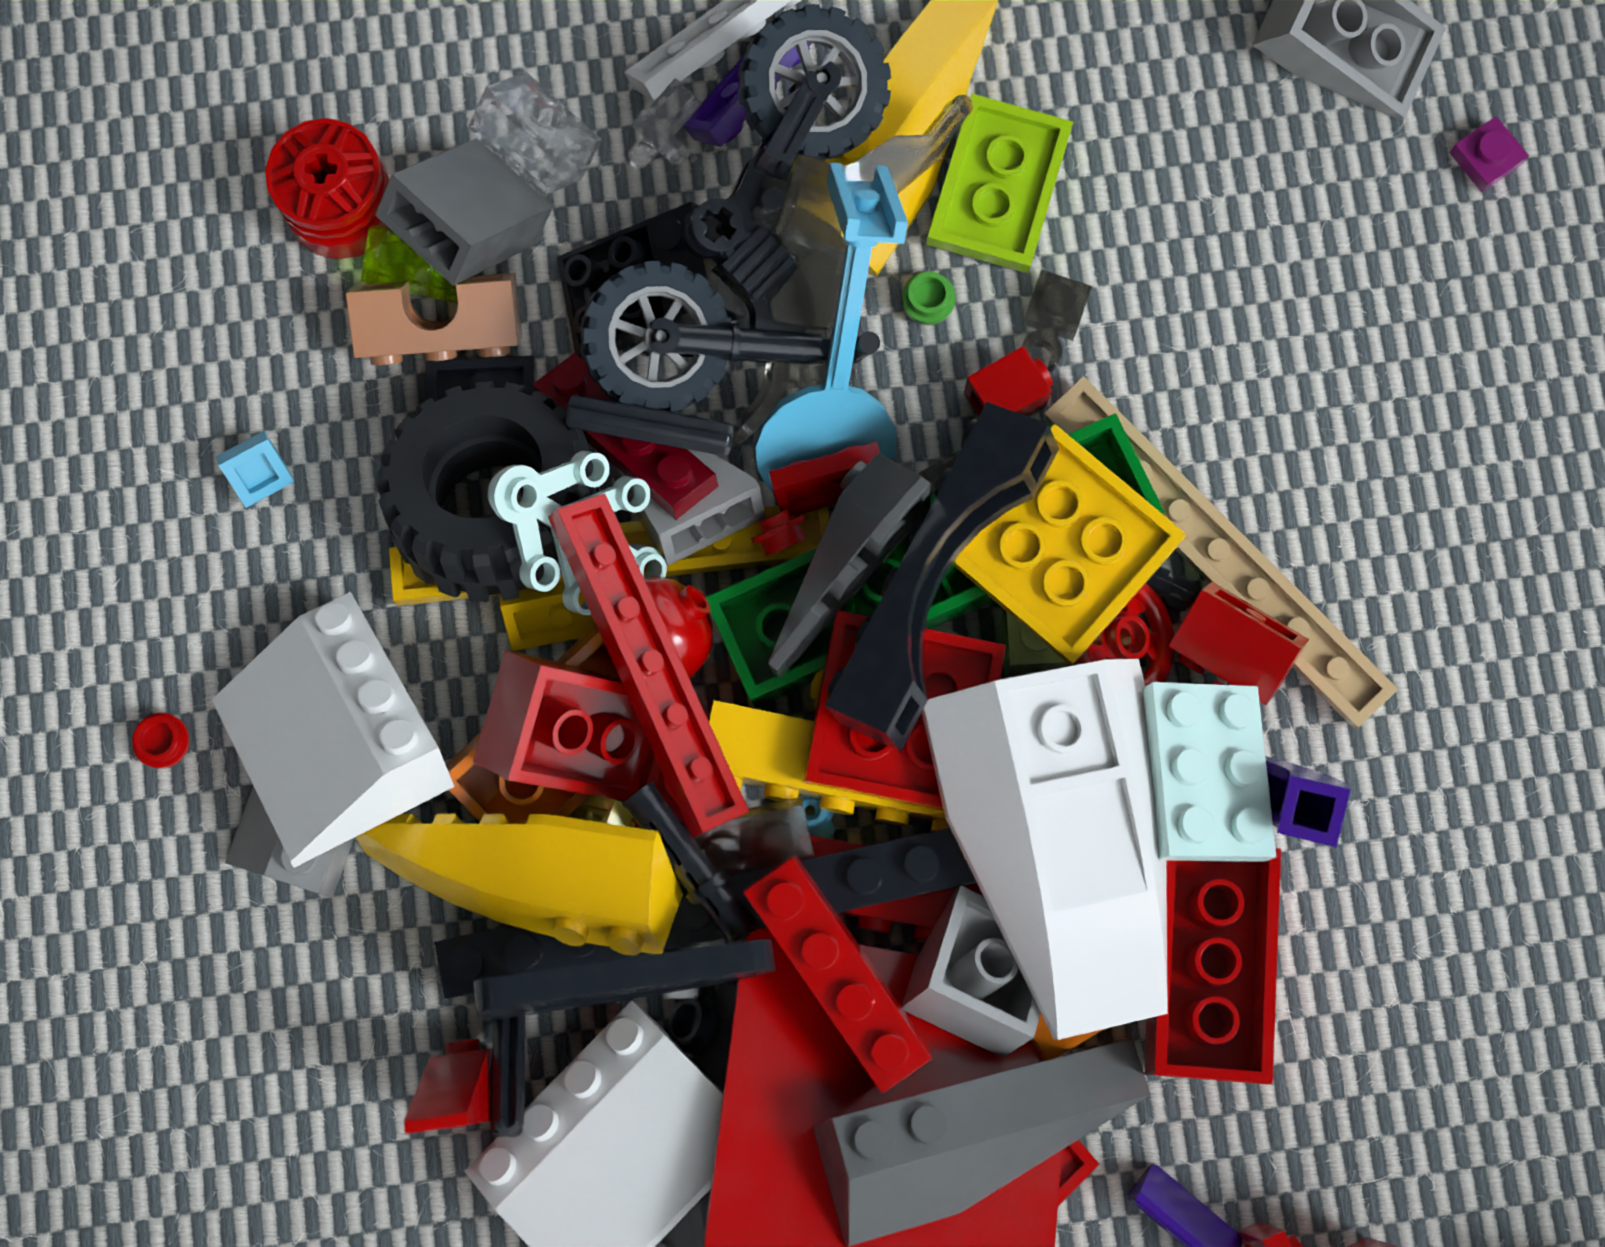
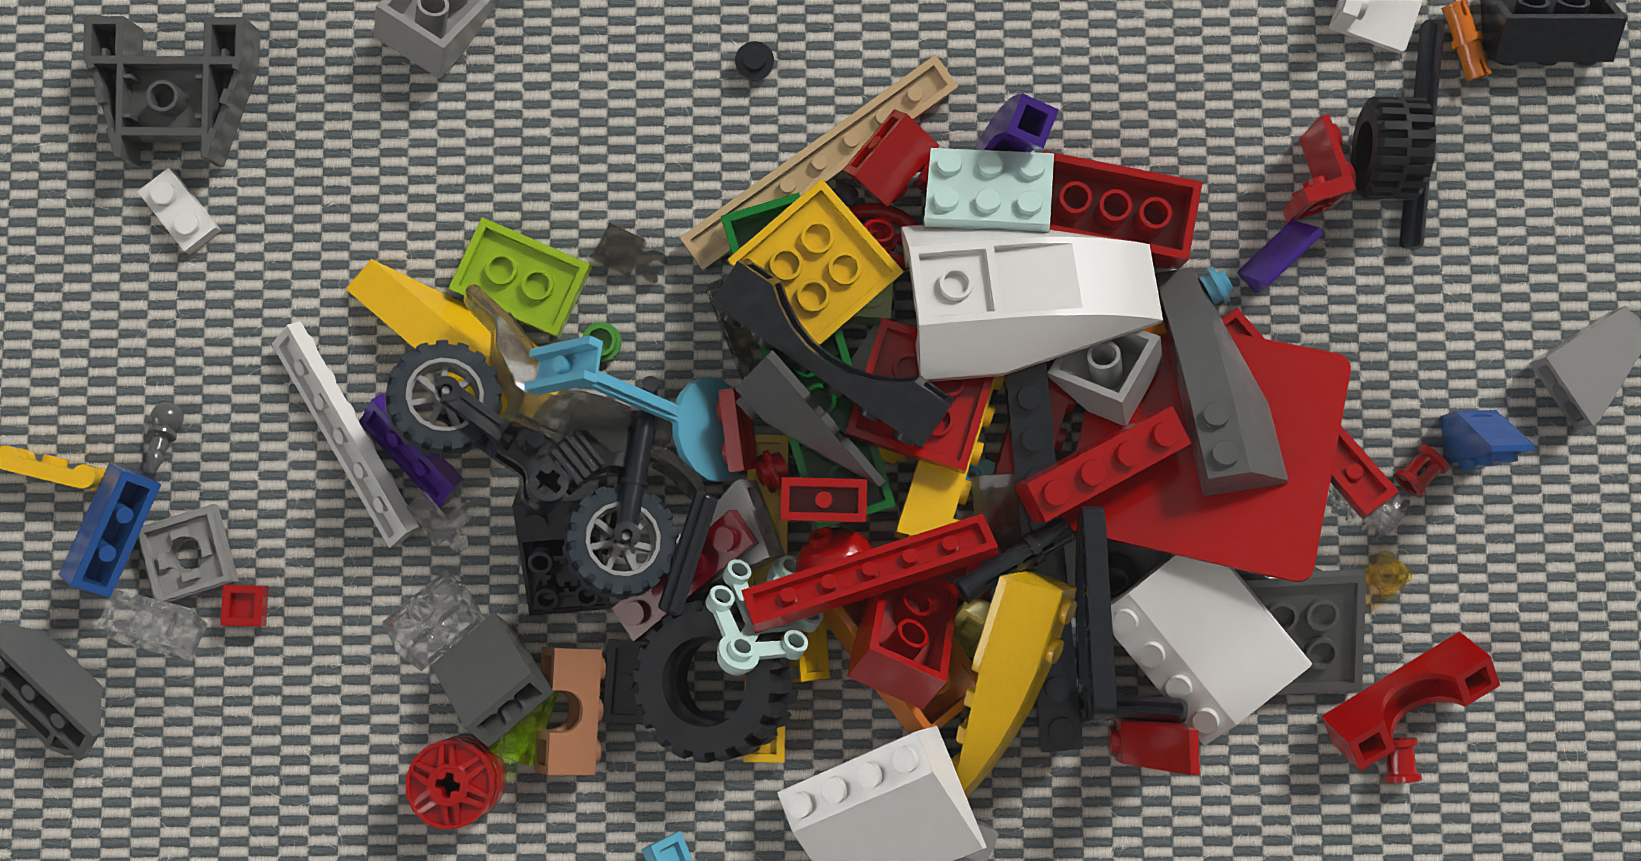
camera: 80 degrees left, 5 degrees up
red brick [963,346,1053,417] -> none
none -> black plate [735,41,774,81]
none -> red brick [780,477,867,523]
none -> medium azure plate [1199,266,1234,305]

